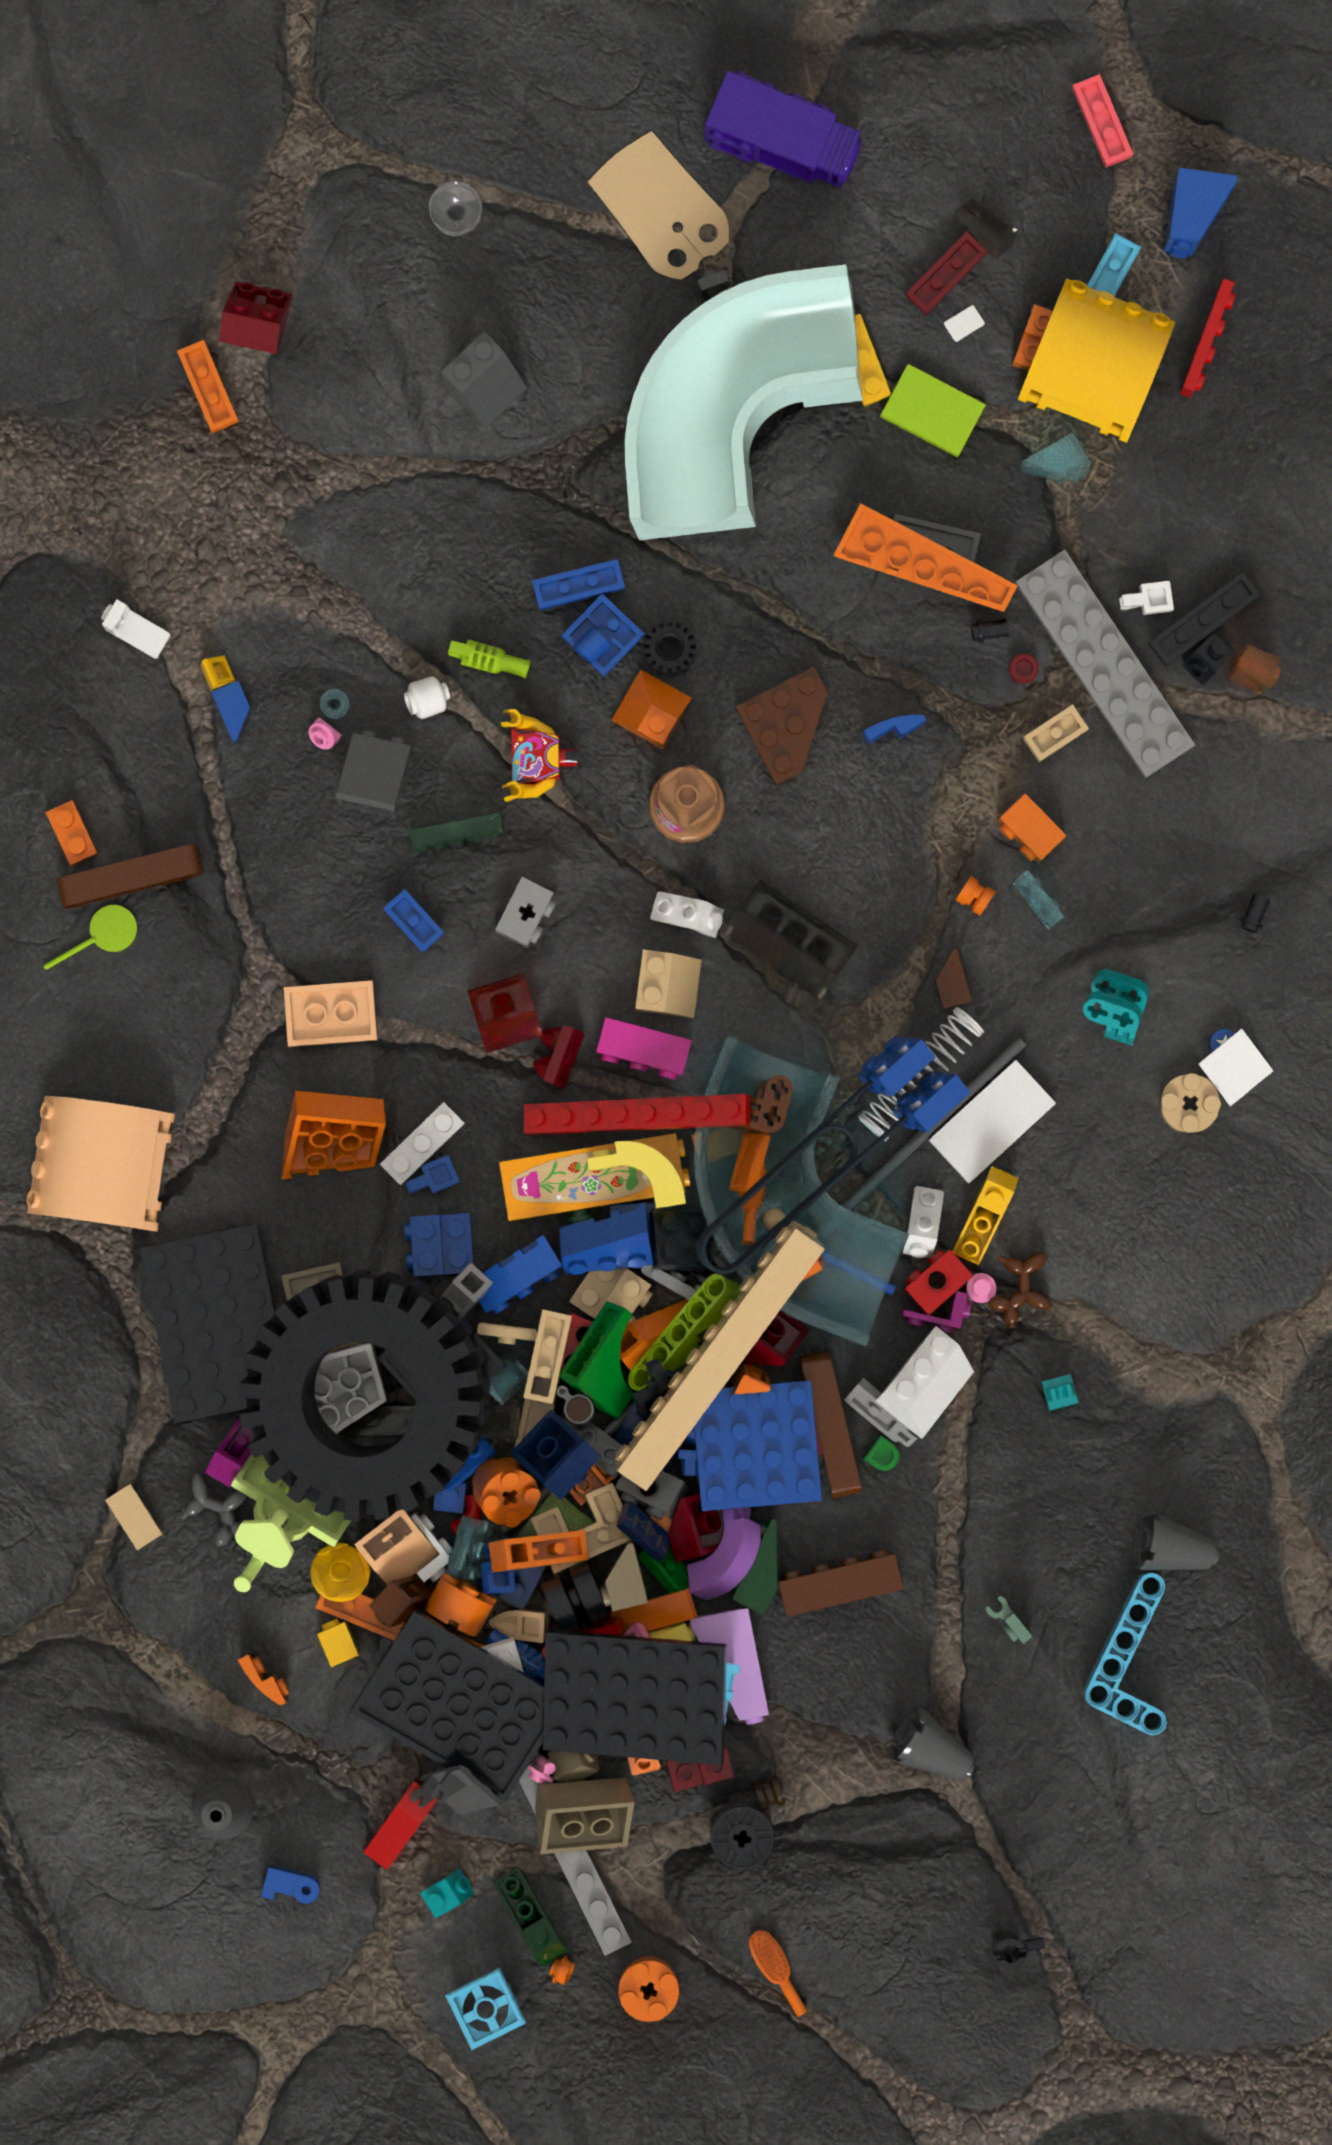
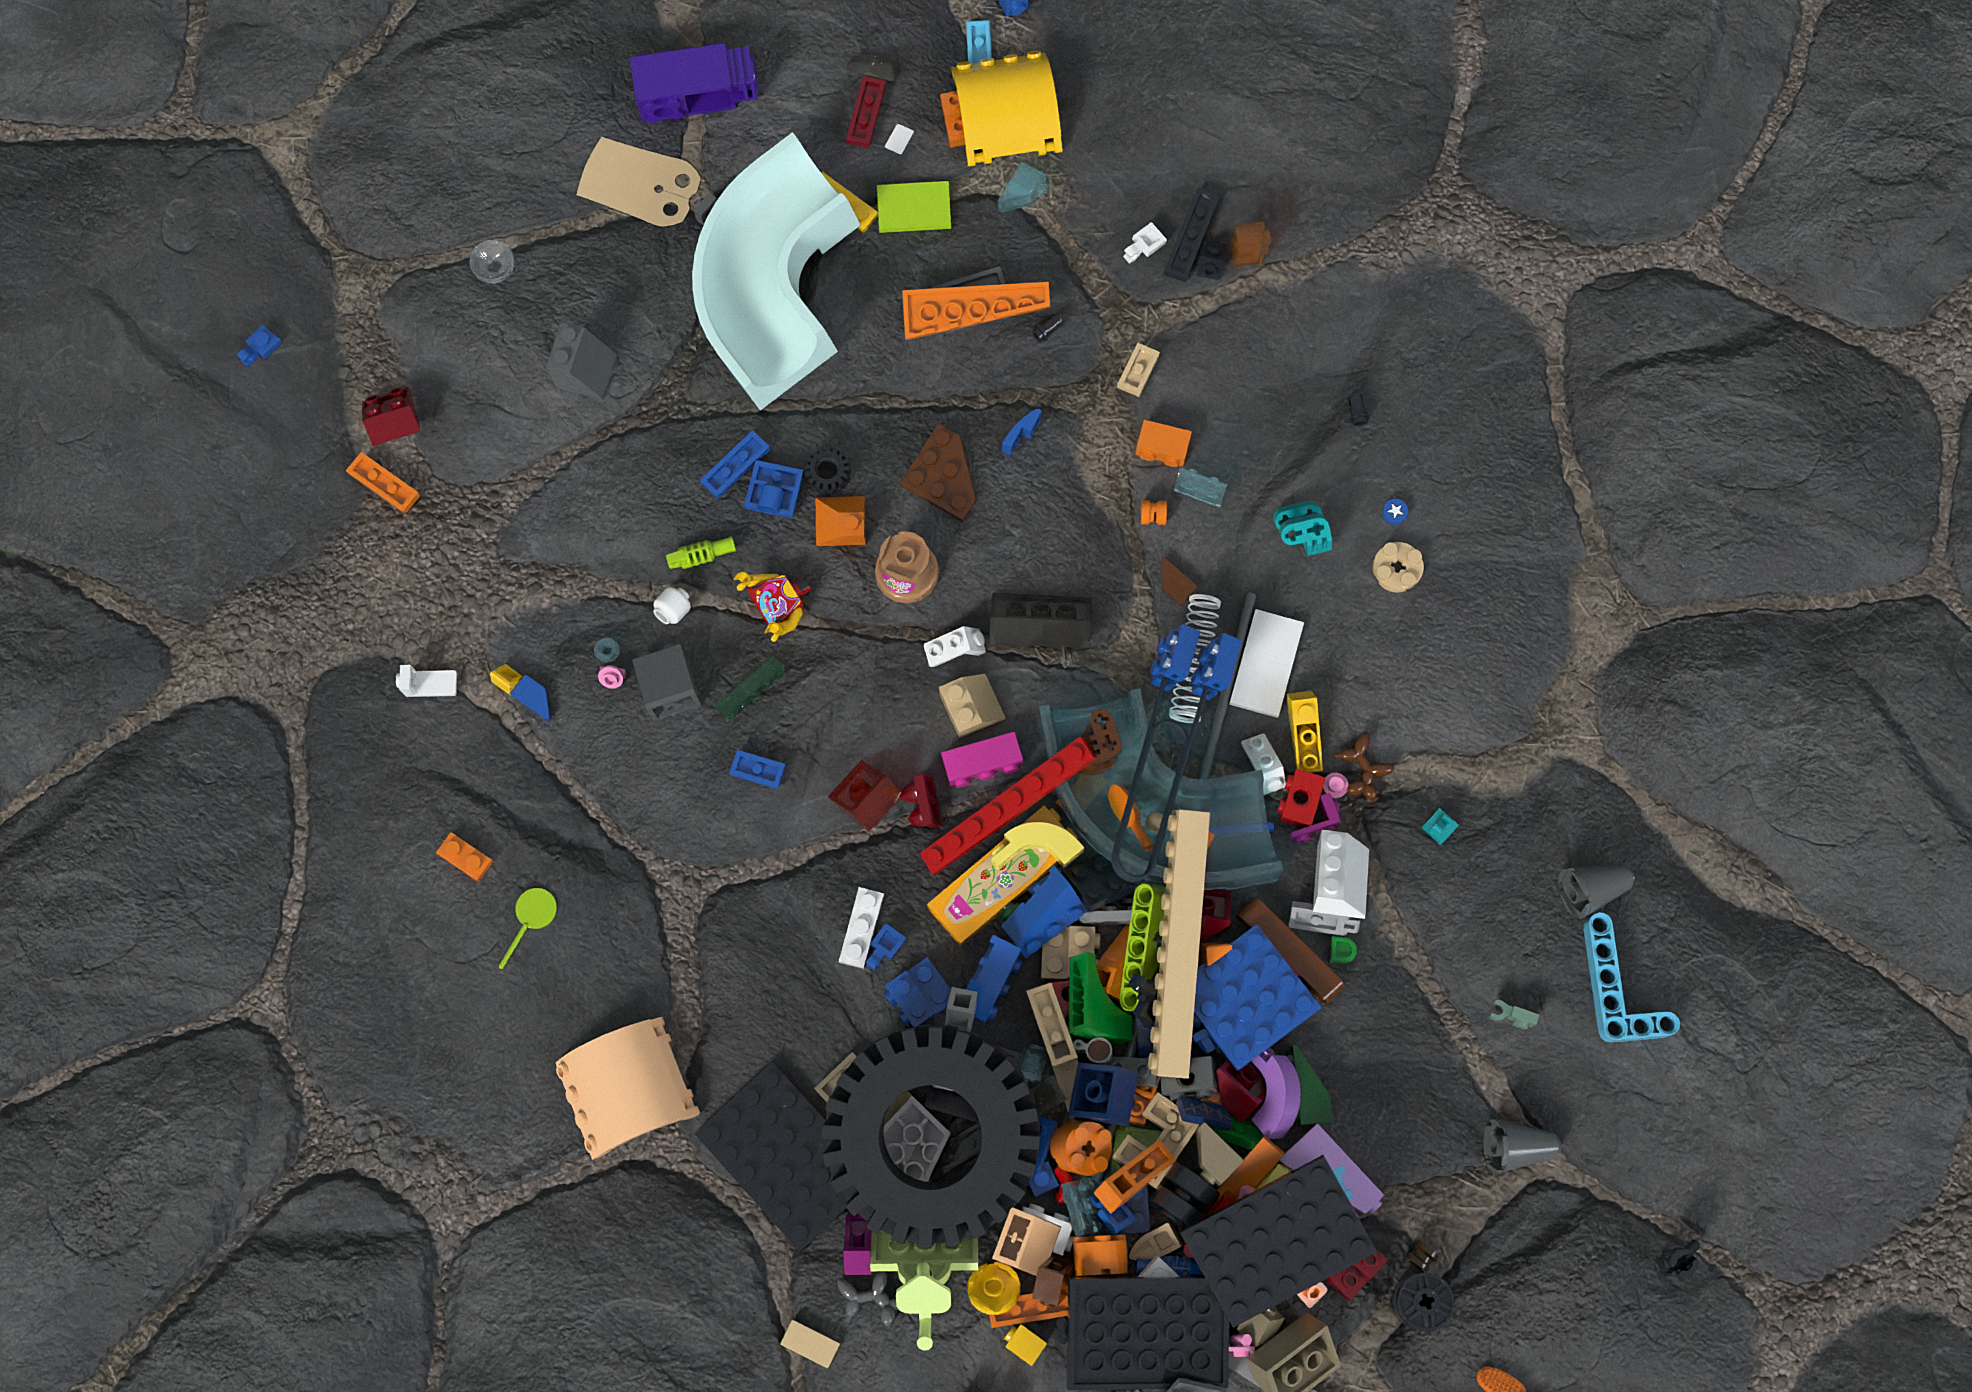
camera: 25 degrees left, 10 degrees down
reddish brown beam [56,844,204,909] -> none
orange wedge [281,1091,386,1180] -> none
light nougat plate [284,980,377,1047] -> none
tan plate [477,1323,538,1345] -> none
light grey brick [495,877,557,948] -> none
orange tile [729,1133,771,1193] -> none
reddish brown brick [778,1549,904,1617] -> none
dark red tile [1009,653,1039,684] -> none
light grey plate [1015,550,1195,779] -> none
red plate [1180,279,1236,398] -> none
white sticker [1199,1028,1273,1106] -> none
none -> blue plate [237,325,282,367]

